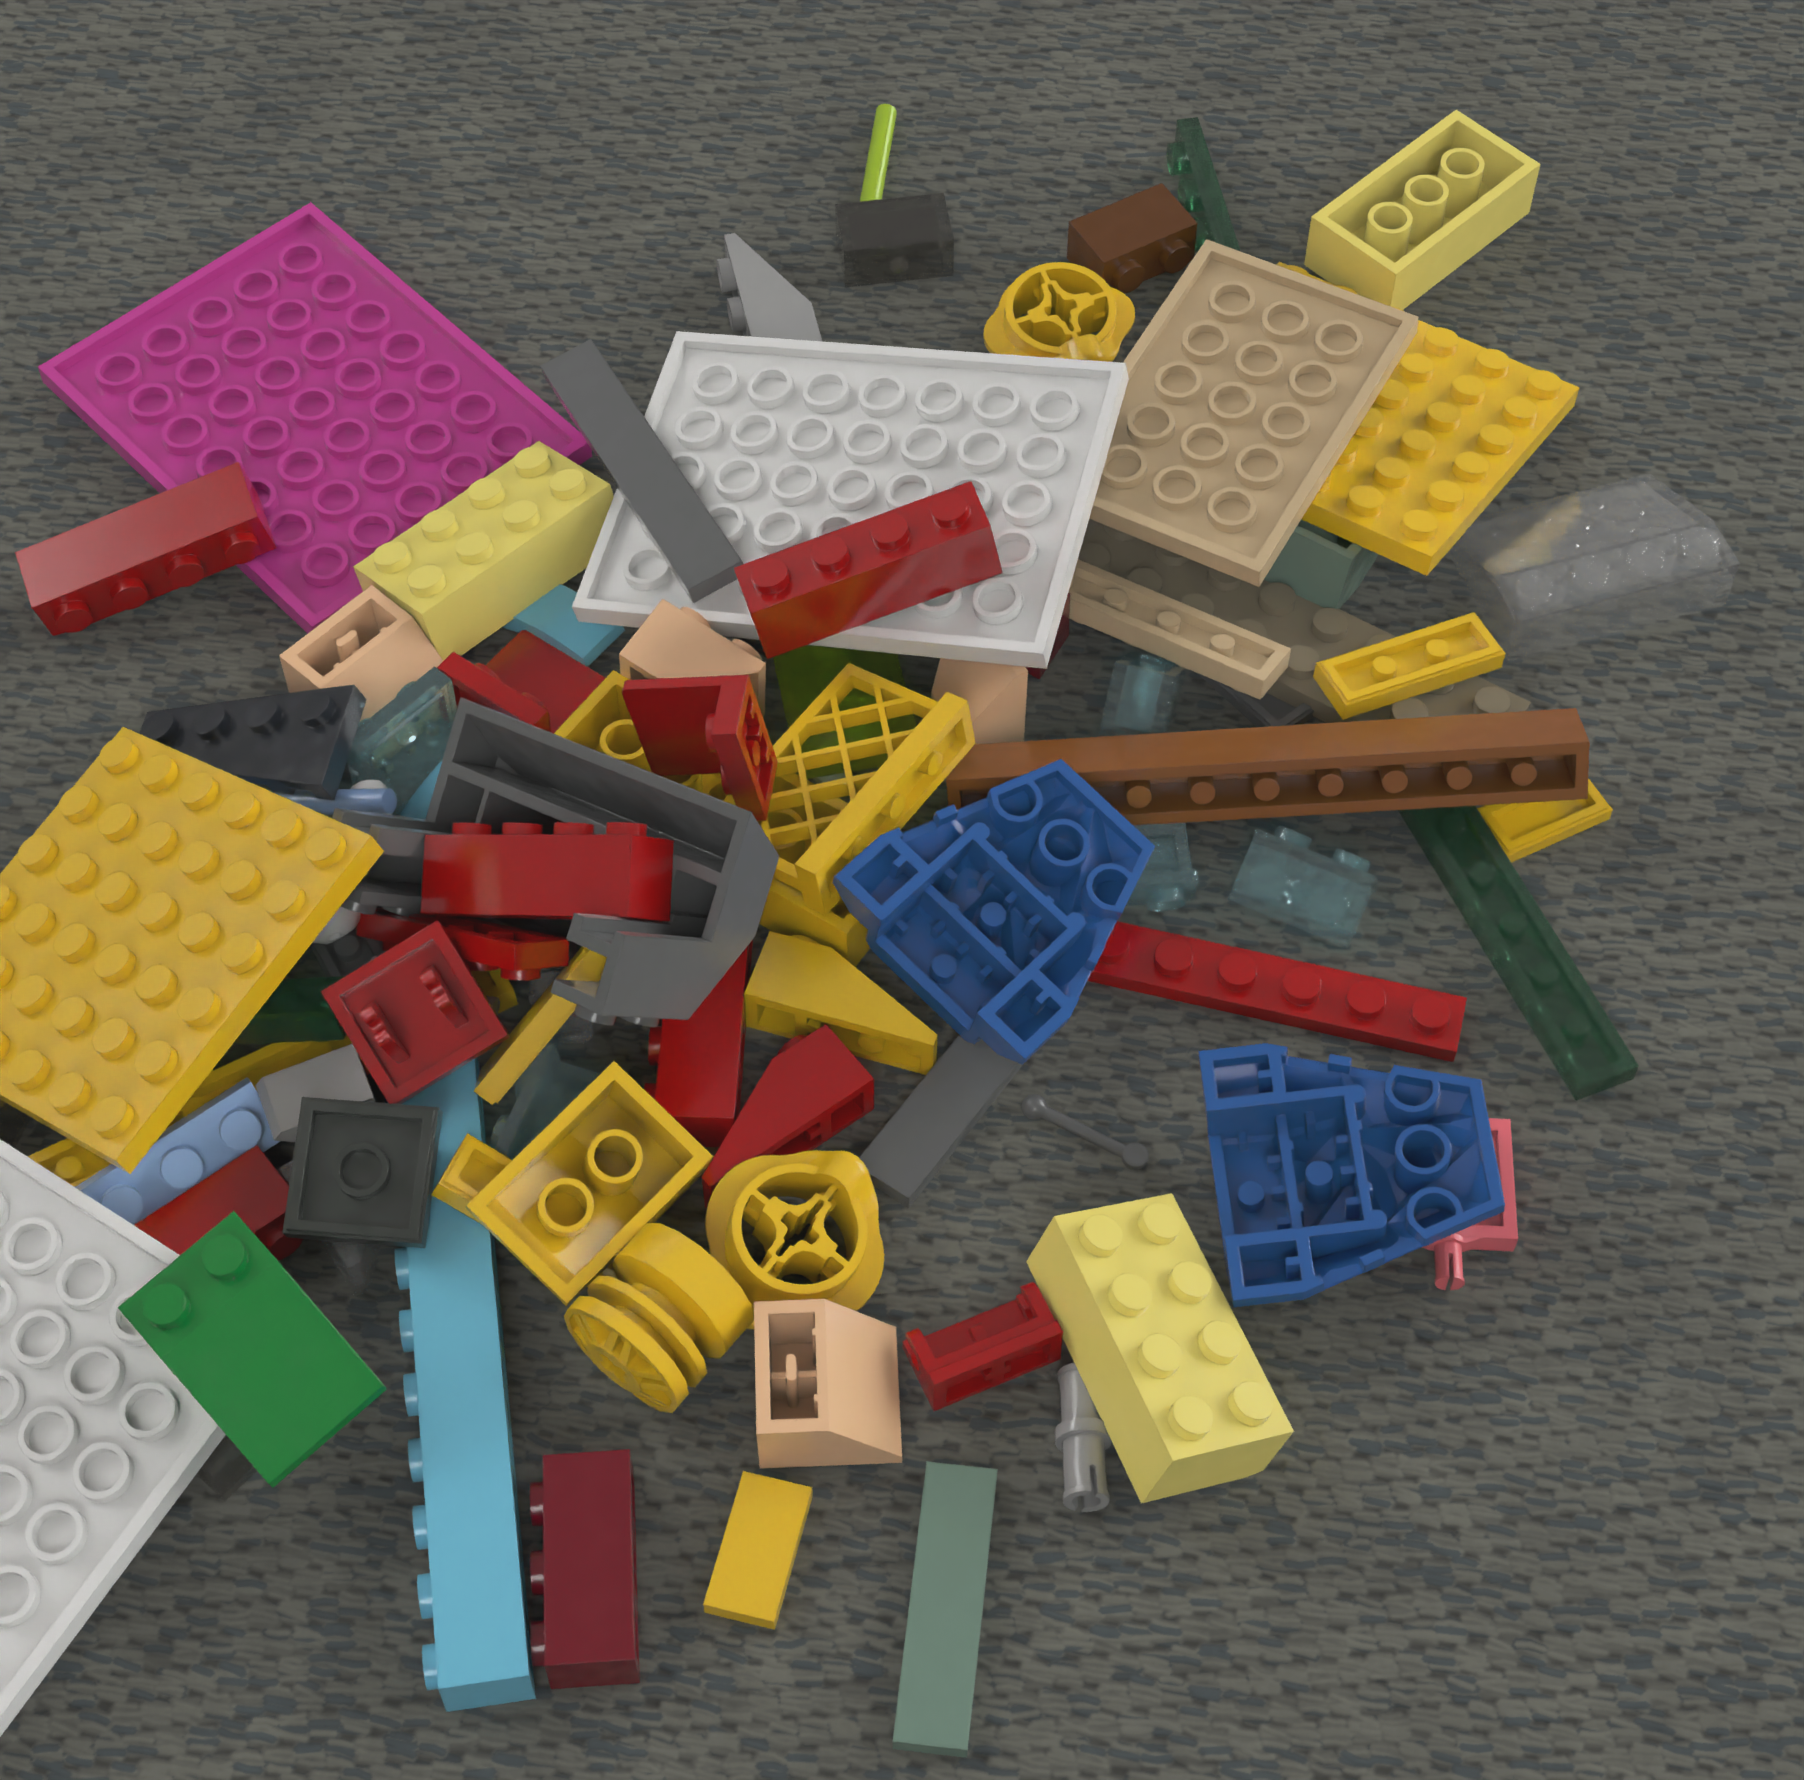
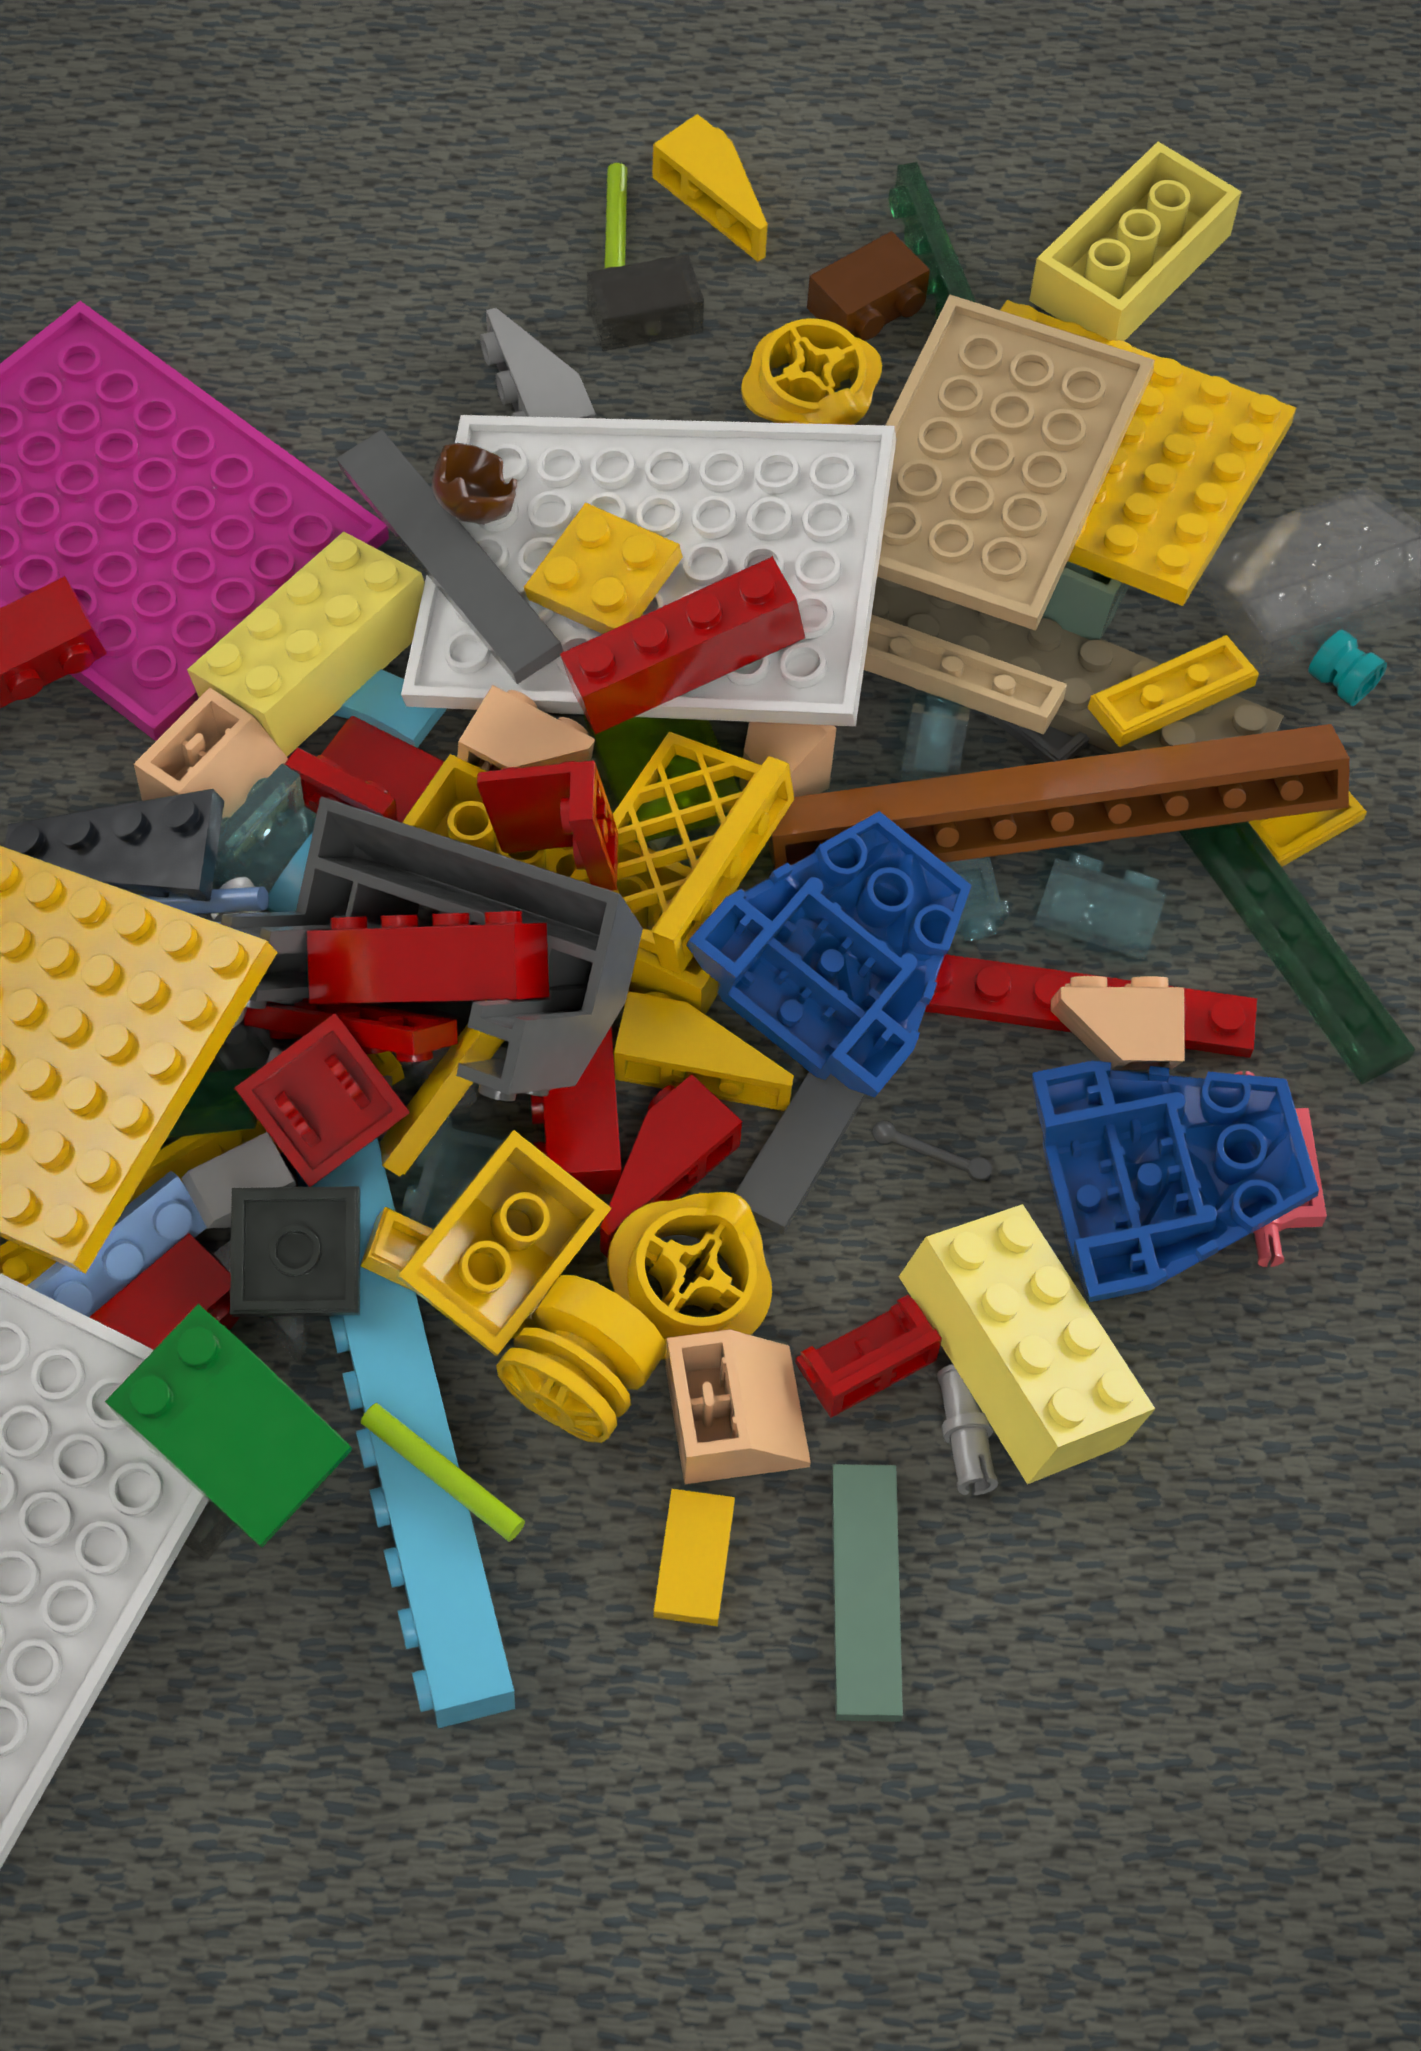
camera: 10 degrees left, 5 degrees up
dark red brick [530,1449,640,1689] -> none
none -> lime bar [361,1403,525,1542]
none -> reddish brown hair [432,443,517,525]
none -> yellow plate [524,502,683,634]
none -> yellow slope [652,114,768,262]
none -> light nougat slope [1051,976,1185,1071]
none -> teal wheel [1308,629,1387,706]

